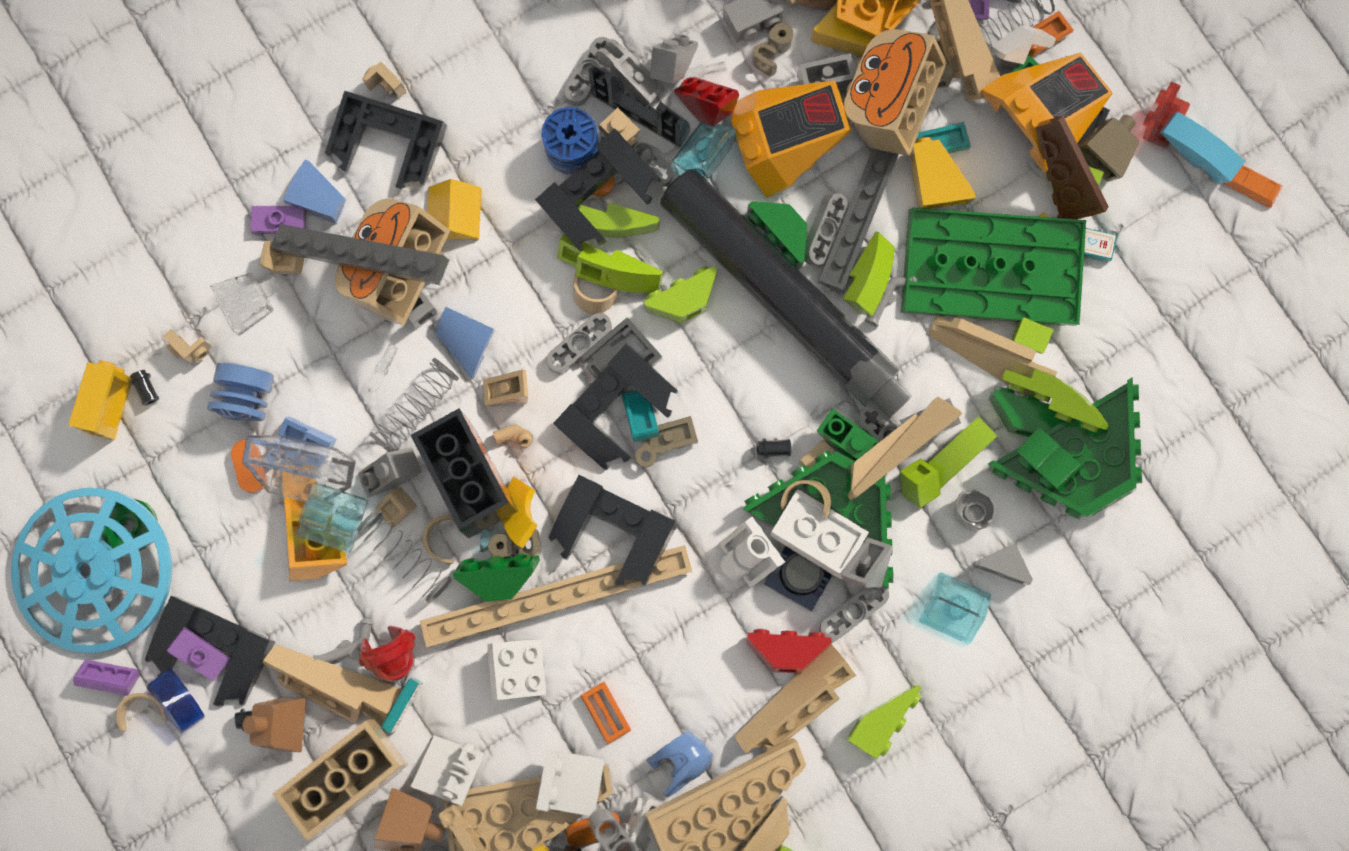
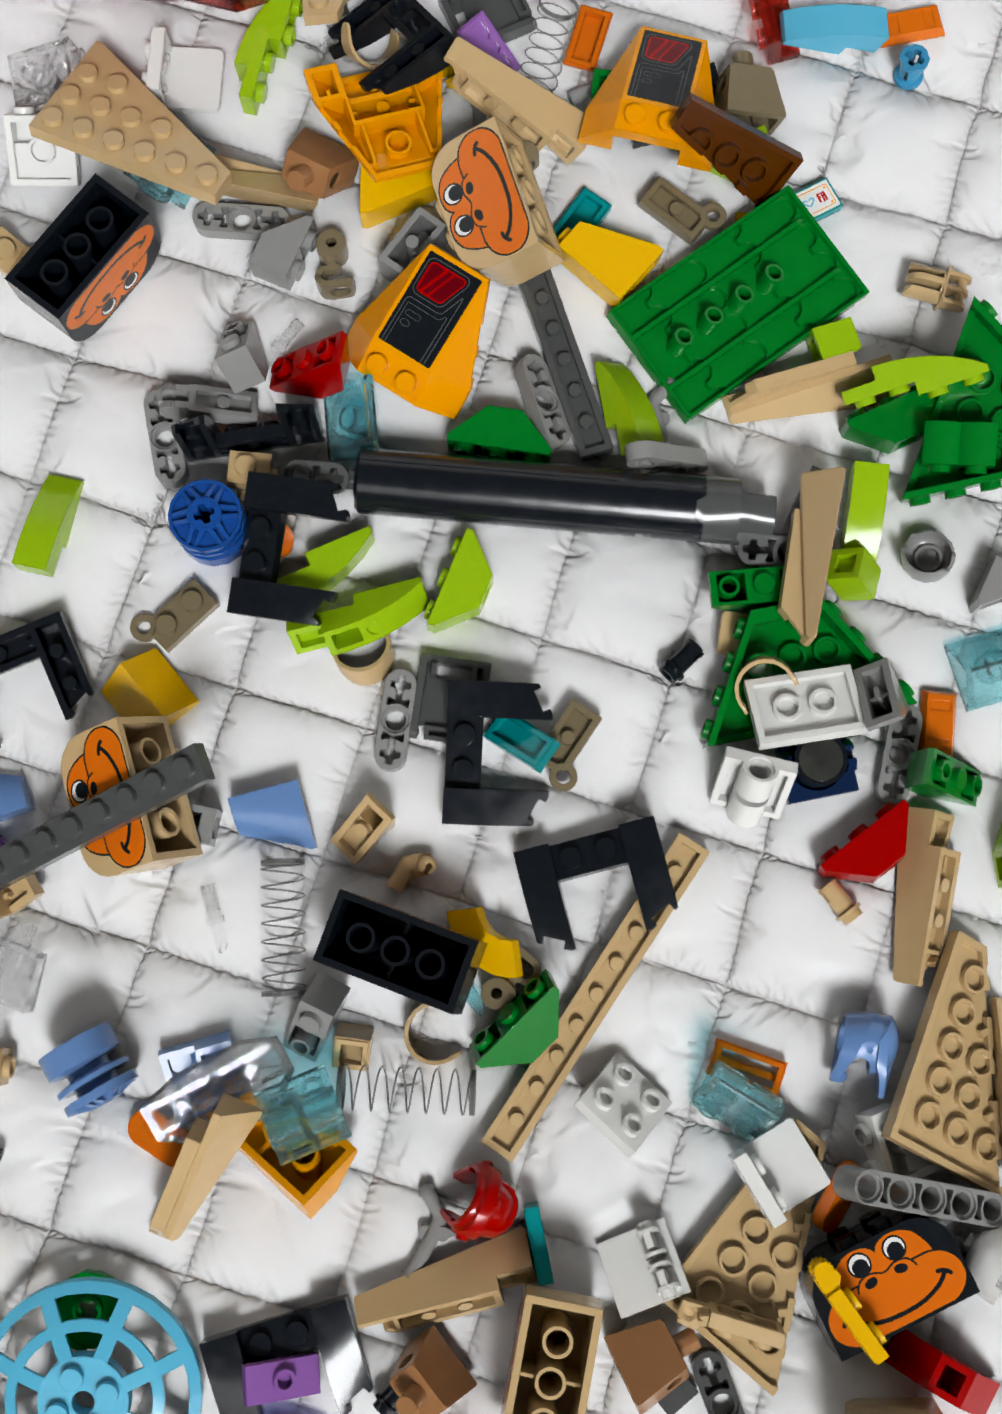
camera: 40 degrees left, 0 degrees up
white slope [989,25,1056,64] -> none
none -> lime slope [12,474,84,577]
none -> dark tan hinge [130,579,220,653]
none -> tan wedge [149,1093,263,1241]
none -> light grey beam [624,440,708,474]
none -> dark tan hinge [638,176,727,246]
none -> clear light blue plate [690,1060,786,1141]
none -> tan pin [818,878,863,926]
none -> dark azure bush [893,44,930,90]
none -> tan arm [902,262,972,313]
none -> green slope [905,747,982,807]
none -> orange tile [917,690,957,757]

